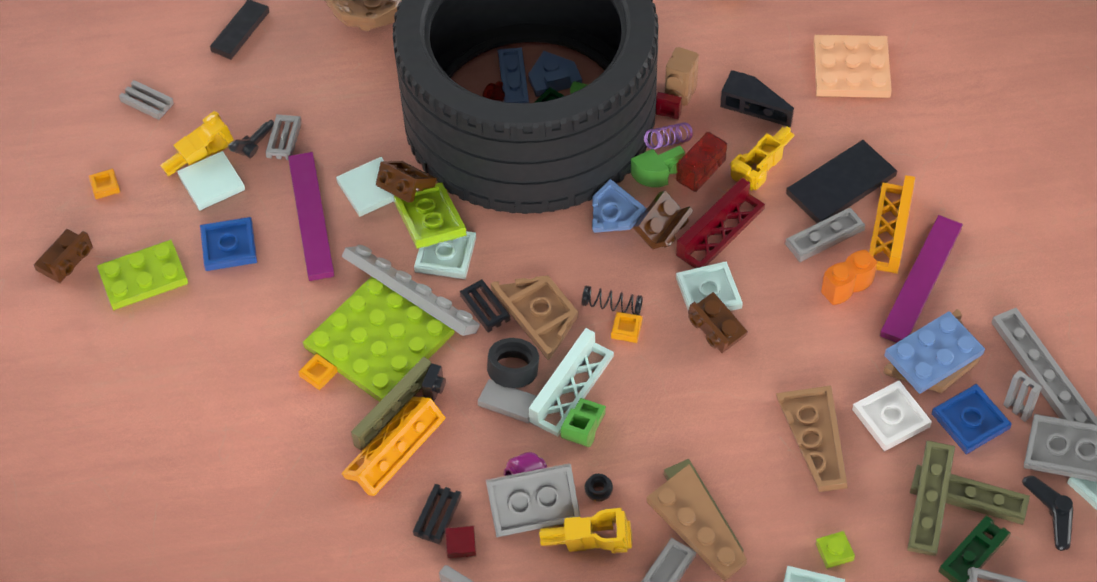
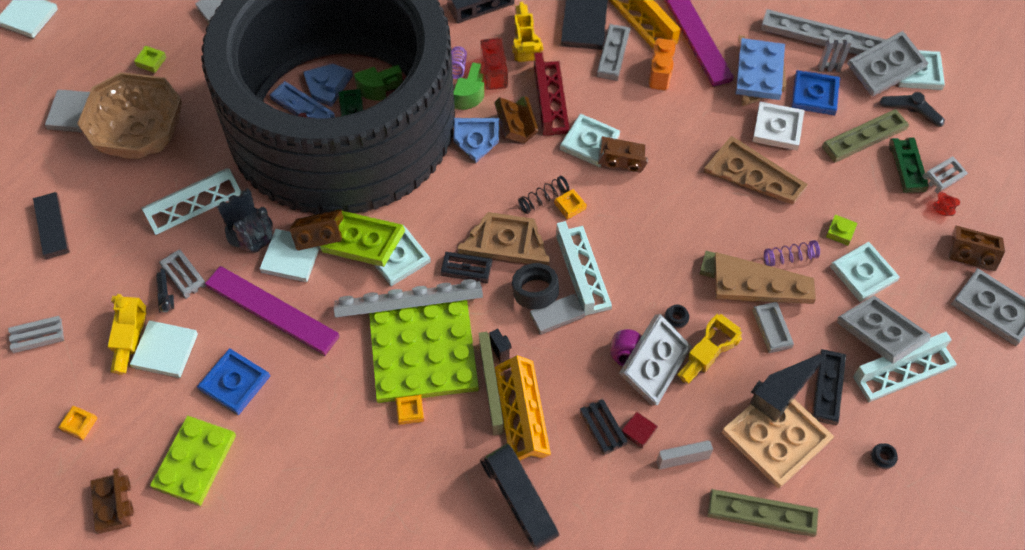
camera: 50 degrees left, 5 degrees up
bright green brick [561,398,606,447] -> none
olive tile [907,440,955,556] -> none
none -> light aqua fence [141,168,241,235]
none -> black piece [217,188,273,253]
none -> black beam [480,443,560,550]
none -> medium lavender piece [764,240,820,267]

